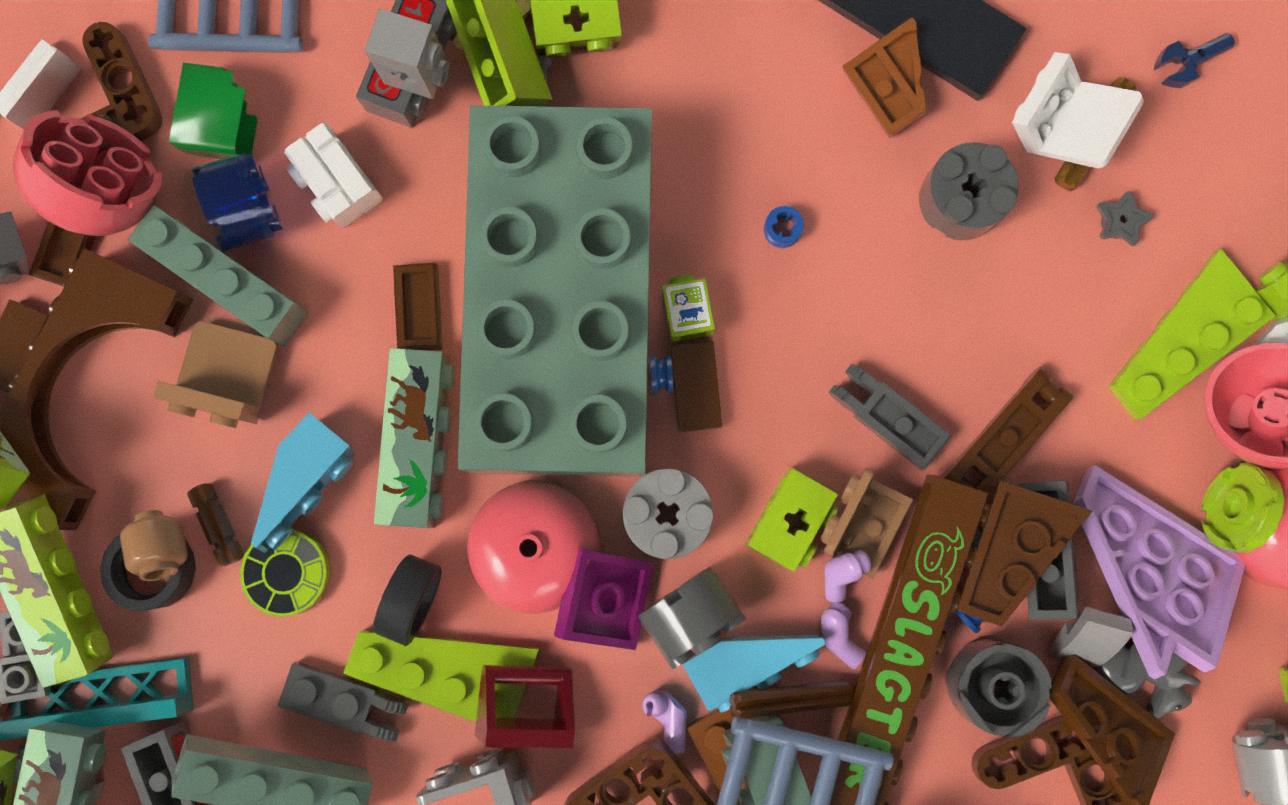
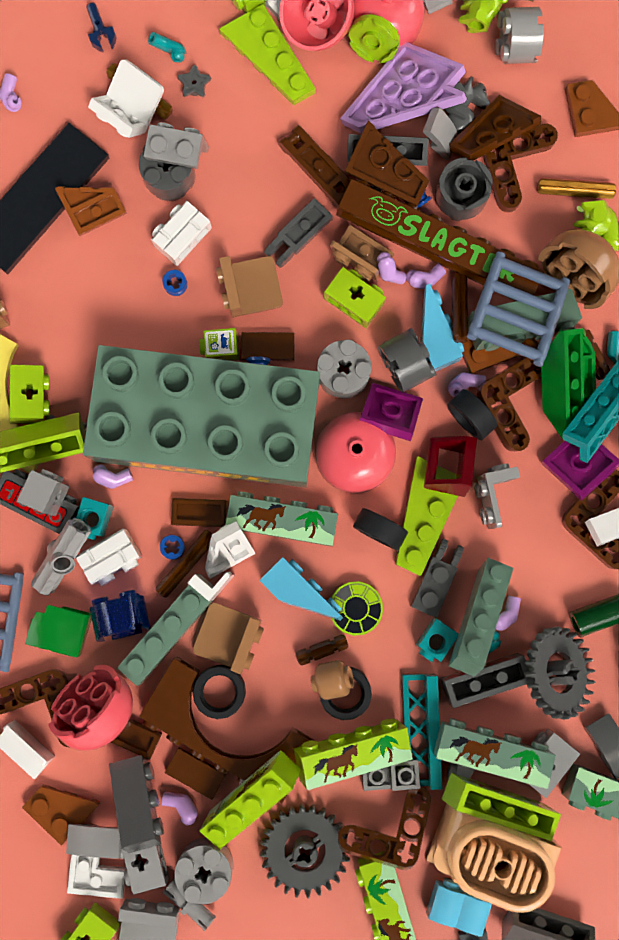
camera: 90 degrees left, 0 degrees up
none -> light grey piece [31,518,91,596]
none -> teal brick [76,497,114,540]
none -> lavender arm [93,465,134,489]
none -> light grey bracket [144,122,209,169]
none -> teal arm [148,32,186,63]
none -> white brick [151,201,212,266]
none -> reddish brown axle [155,530,212,598]
none -> blue bush [160,535,185,560]
none -> white panel [188,572,235,601]
none -> black tyre [192,665,246,719]
none -> white wing [205,521,256,579]
none -> medium nougat bracket [216,256,283,318]
none -> teal brick [416,617,458,662]
none -> black tyre [447,389,498,441]

